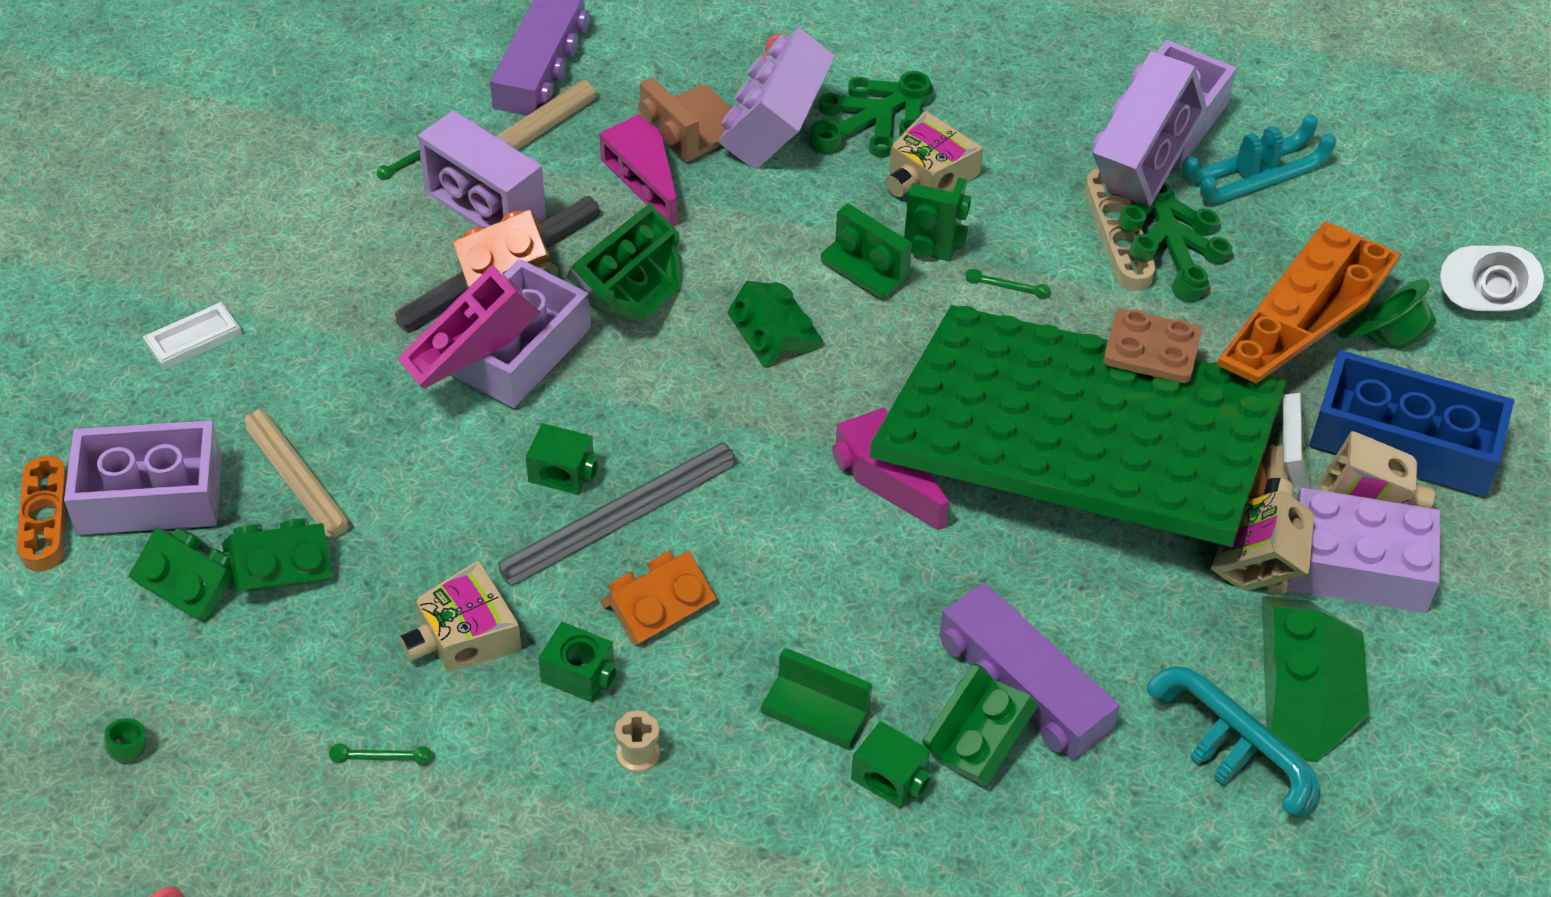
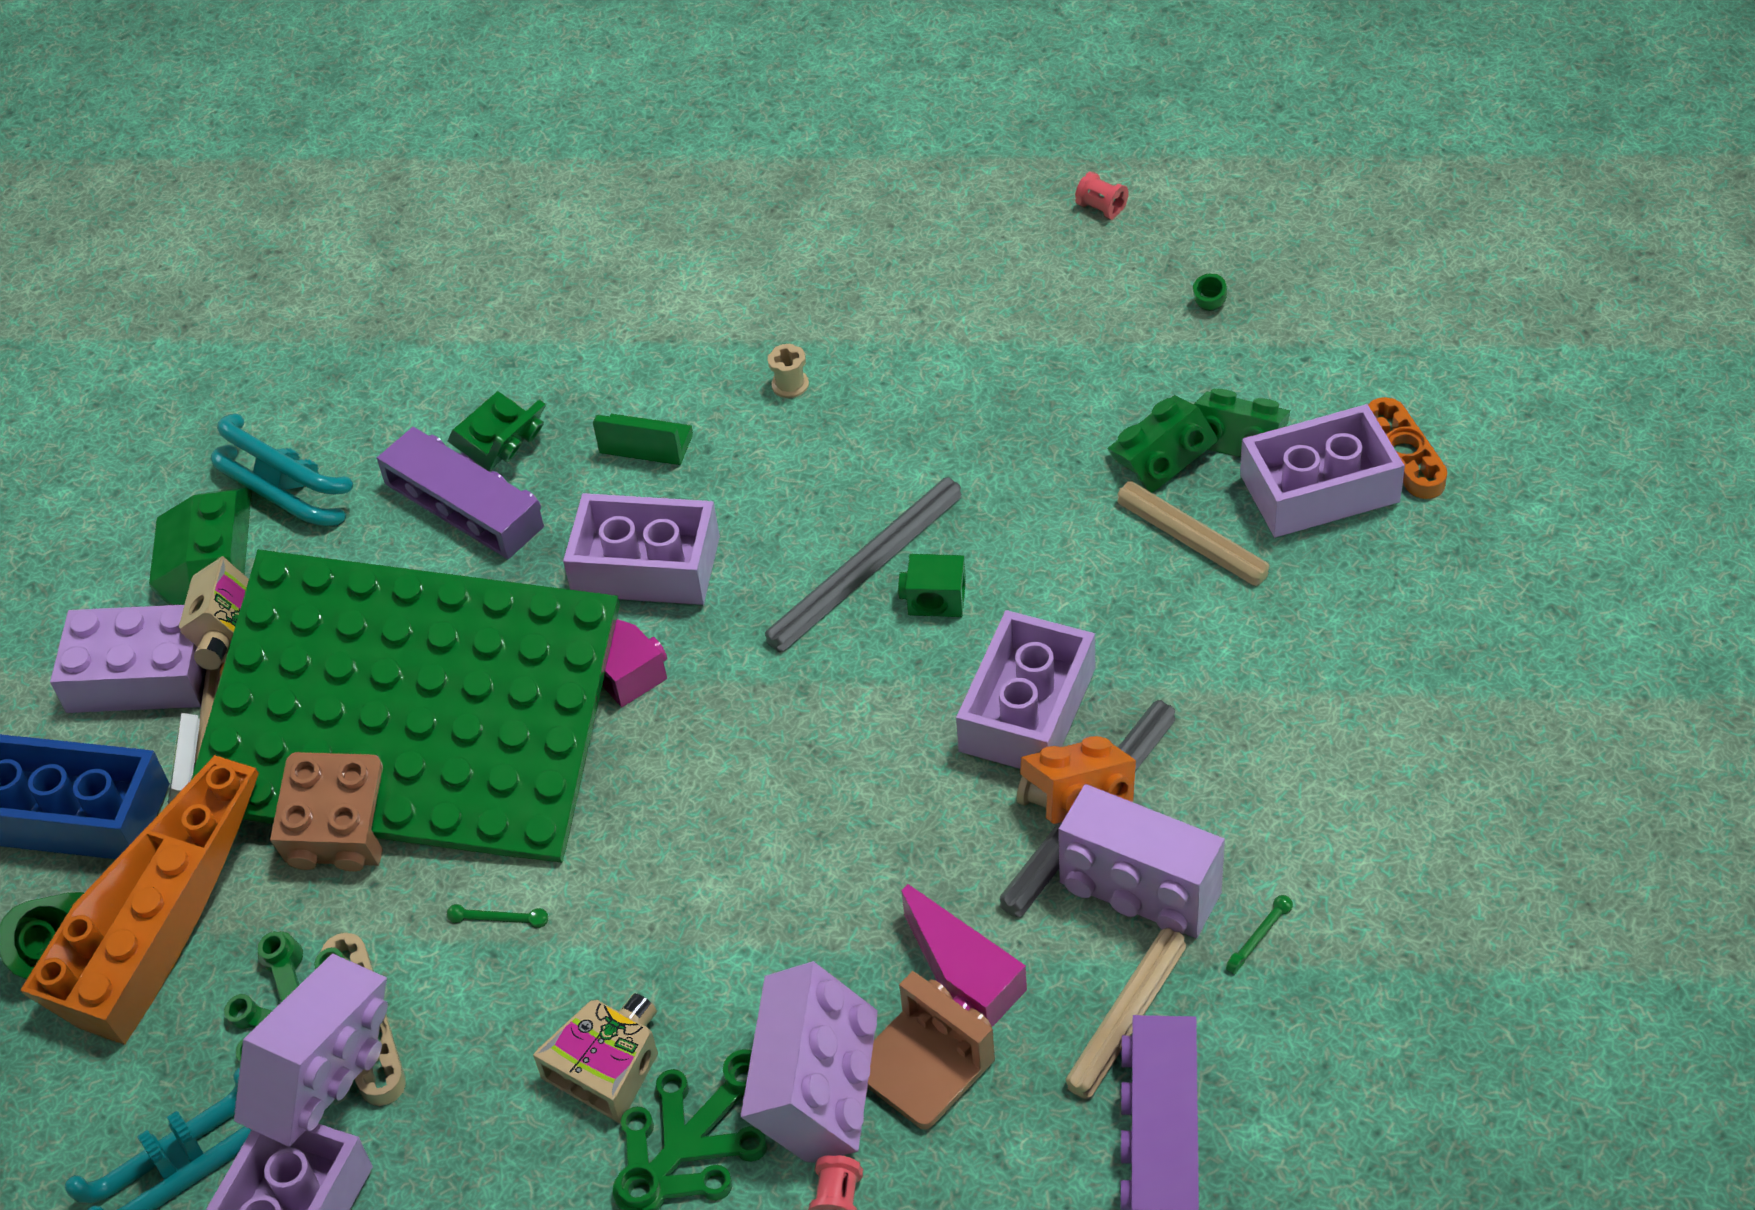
camera: 175 degrees right, 0 degrees up
white tile [143,302,242,371] -> none
green hinge [329,743,432,766] -> none
dark pink slope [397,265,541,389] -> none
torso [399,561,522,672] -> none
green brick [538,621,618,703] -> none
green wedge [566,203,681,324] -> none
orange bracket [600,550,717,645] -> none
green bracket [728,281,823,368] -> none
green bracket [821,203,912,299] -> none
green brick [851,721,932,809] -> none
green bracket [904,177,972,262] -> none
tan torso [1319,431,1435,508] -> none
none -> lavender brick [563,493,720,605]

